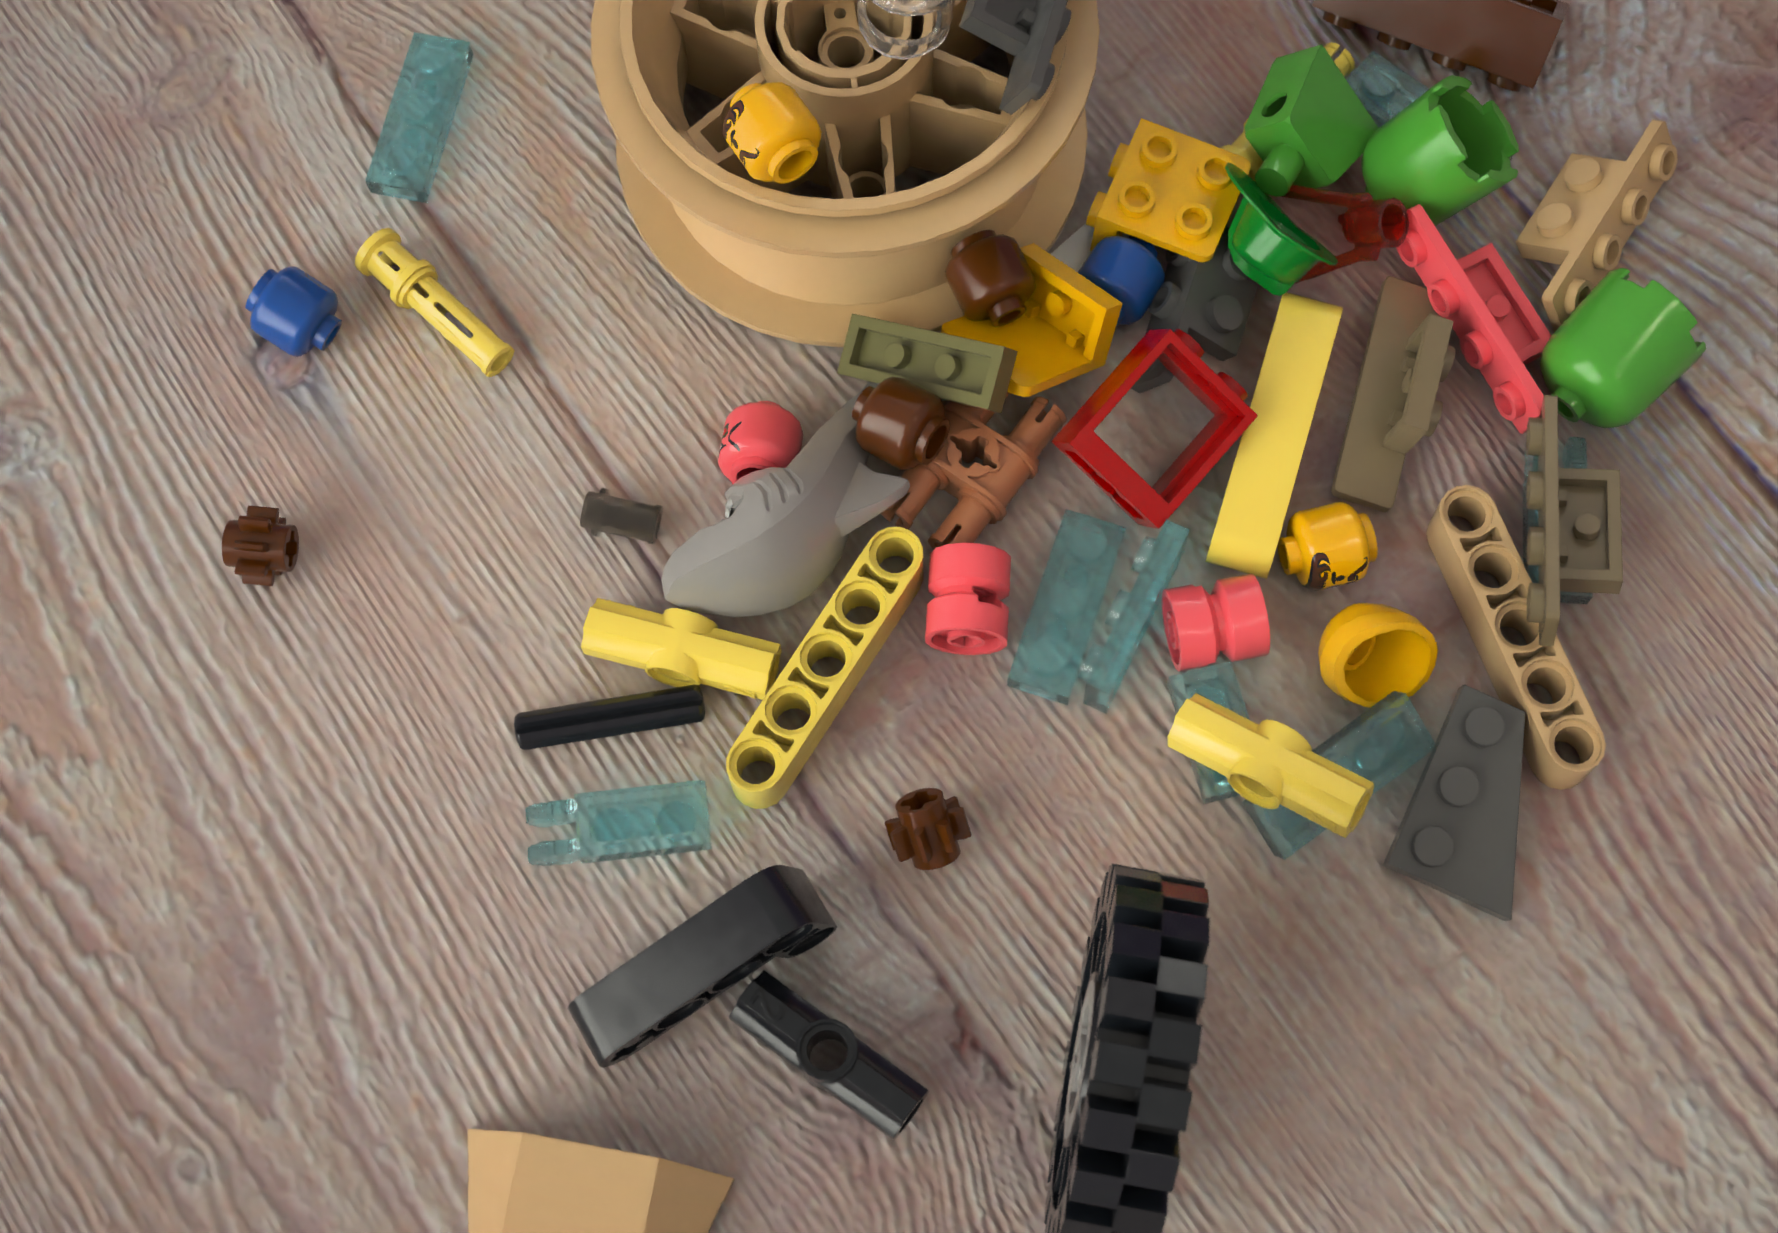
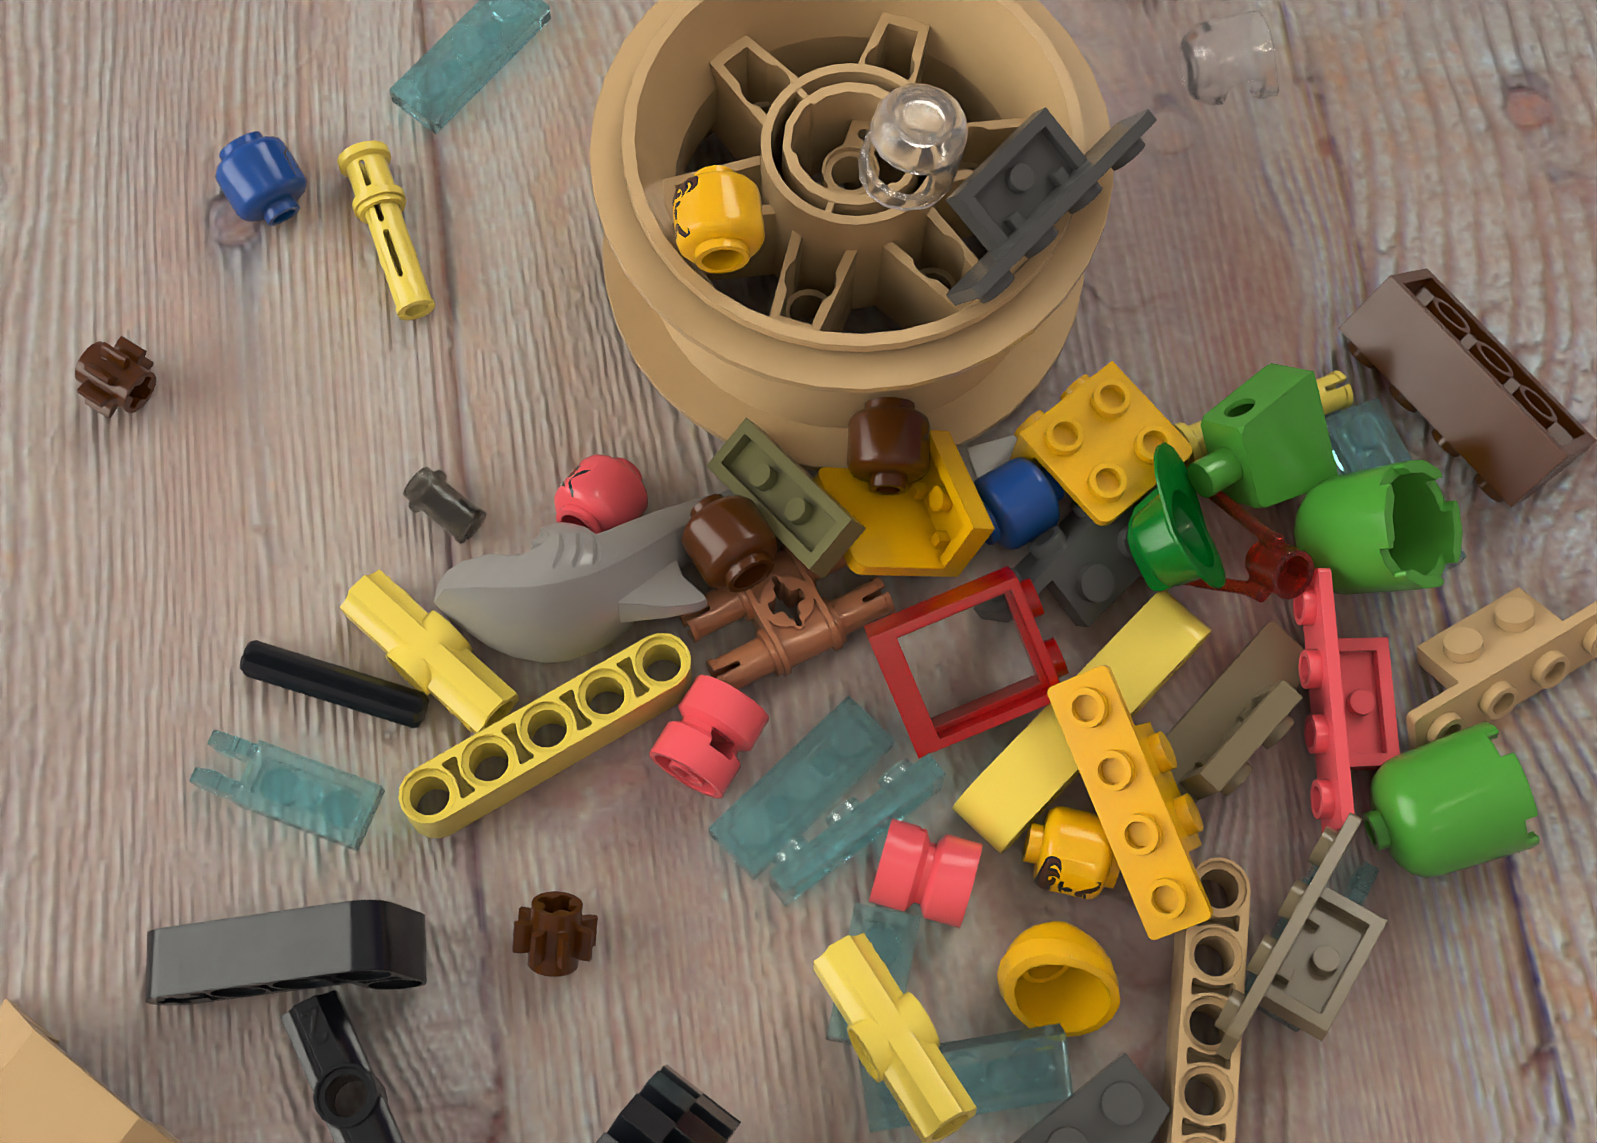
camera: 20 degrees right, 0 degrees up
none -> yellow bracket [1047,665,1213,940]

